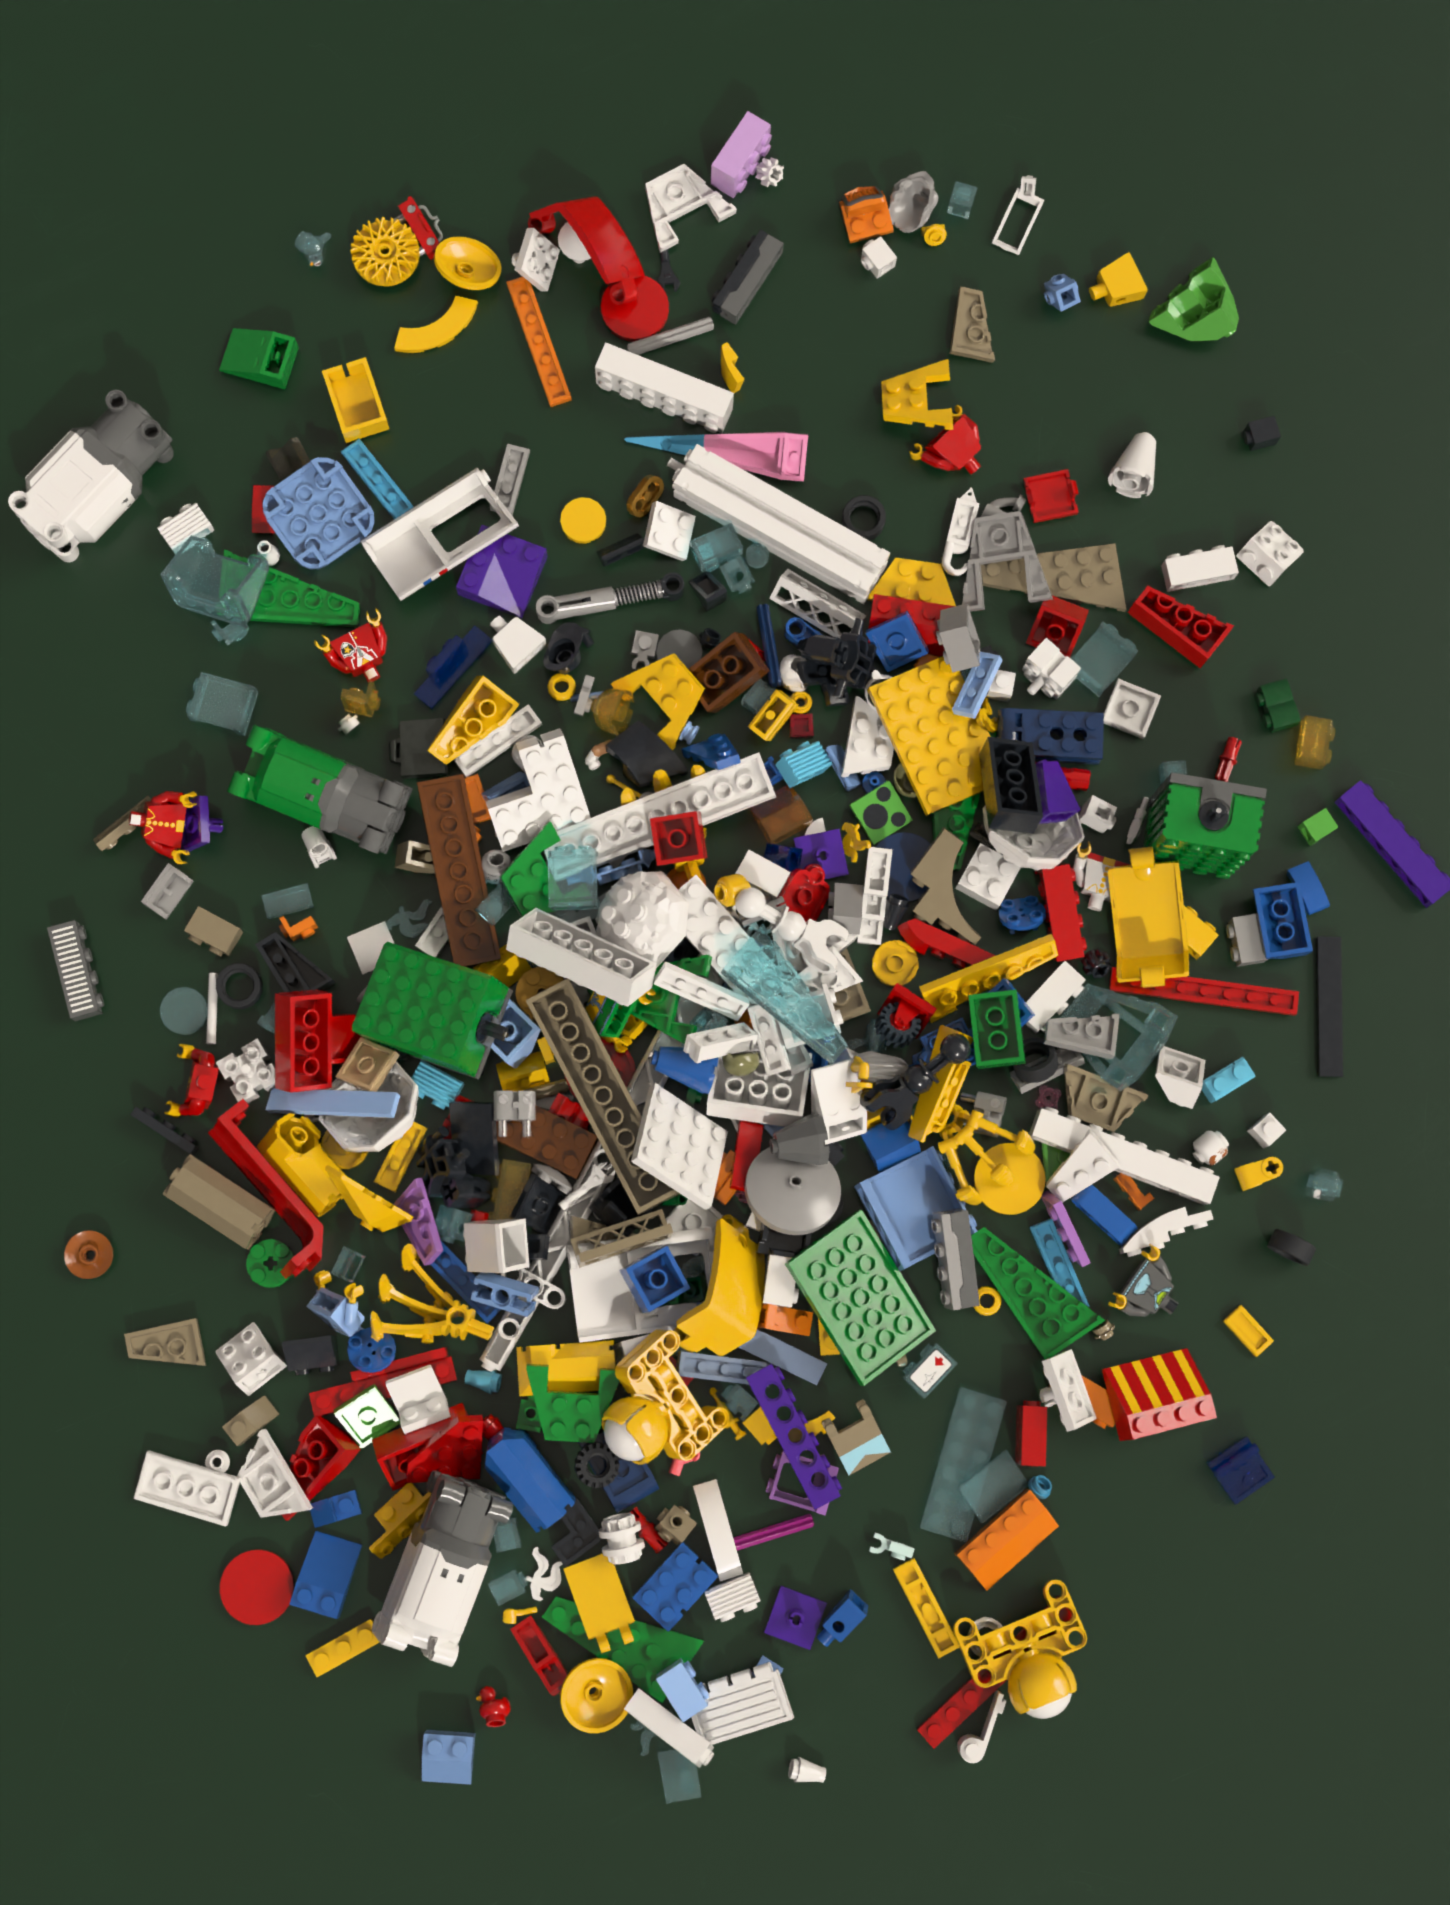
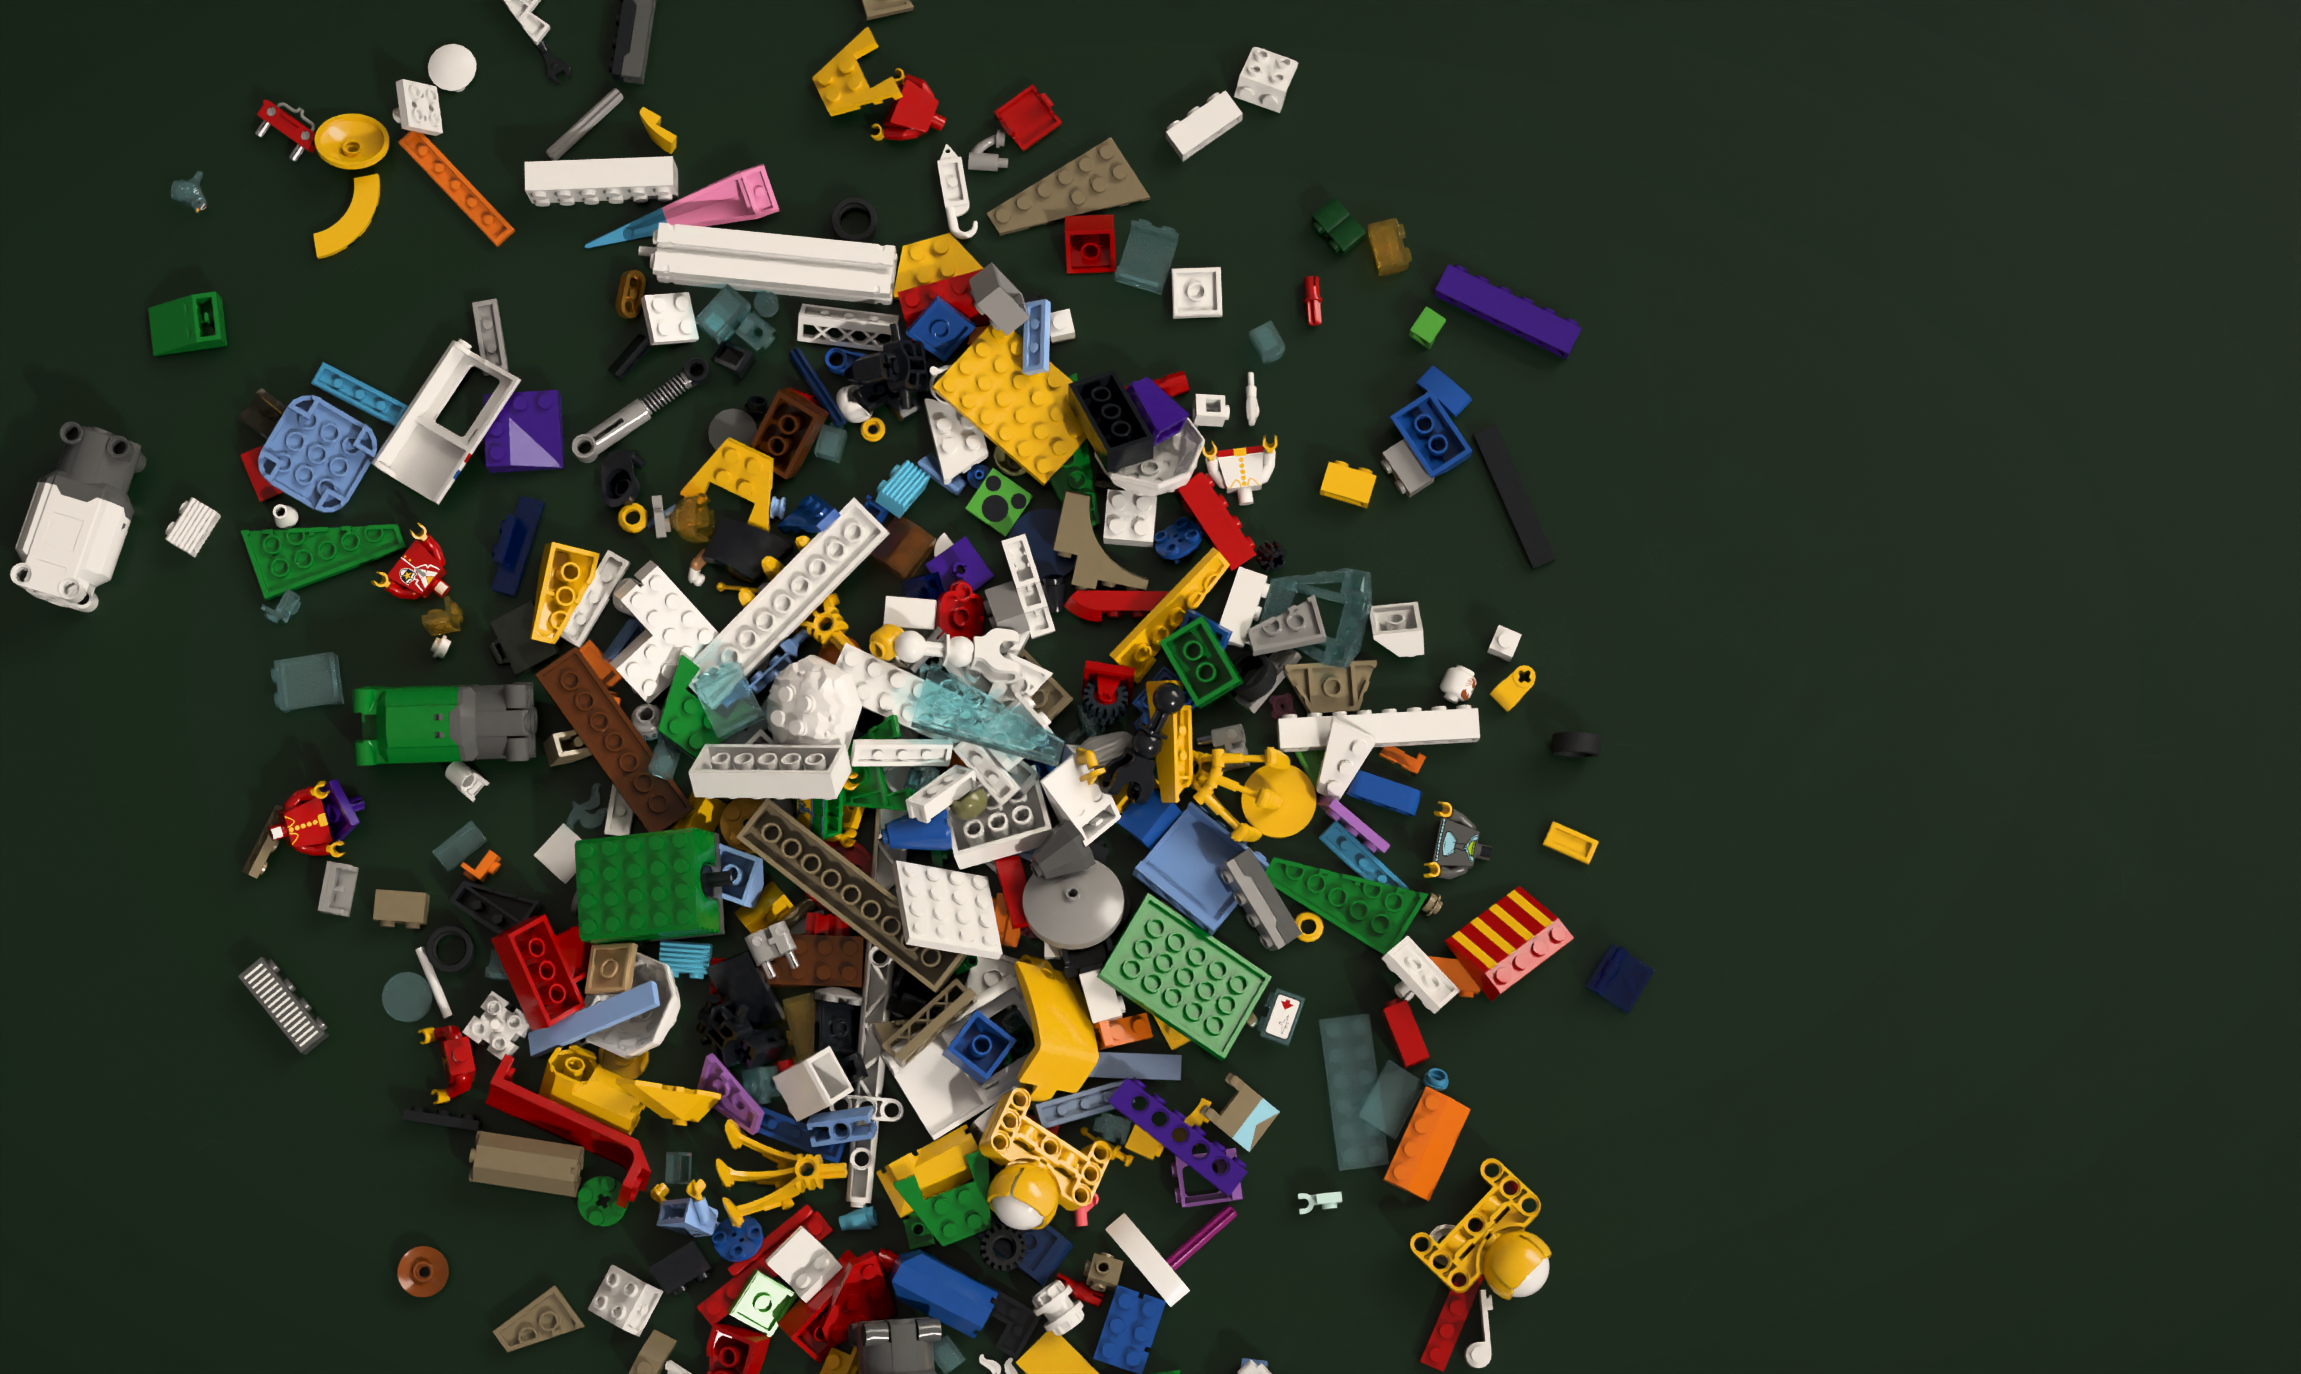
camera: 15 degrees left, 0 degrees up
clear light blue windscreen [160,535,270,627] -> none
yellow piece [322,357,389,443] -> none
yellow wheel [351,217,420,286] -> none
yellow tile [374,1122,428,1193] -> none
white torso [490,616,547,674] -> none
red panel [528,196,645,305] -> none
yellow plate [537,1037,555,1065] -> none
white piece [558,1162,615,1211] -> none
yellow tile [560,497,606,544] -> none
red tile [601,276,669,342] -> none
light grey plate [632,630,659,671] -> none
red brick [650,811,708,866] -> none
white brick [704,1572,760,1622] -> none
yellow brick [748,689,799,741] -> none
dark purple tile [764,1585,827,1650] -> none
dark red tile [789,713,814,739] -> none
blue torso [817,1589,868,1647] -> none
yellow piece [842,822,871,862] -> none
yellow tile [872,940,919,987] -> none
yellow plate [893,1558,959,1658] -> none
light grey wing [962,511,1053,612] -> none
yellow piece [976,697,998,733] -> none
dark blue hinge [997,708,1104,765] -> none
white brick [1022,638,1081,700] -> none
white cone [1108,432,1156,498] -> none
yellow panel [1108,847,1189,988] -> none
red plate [1109,967,1299,1016] -> none
white slope [1119,1207,1213,1257] -> none
red wedge [1127,586,1234,669] -> none
green piece [1143,772,1267,879] -> none
medium azure brick [1202,1057,1256,1103] -> none
clear light blue head [1307,1168,1344,1202] -> none

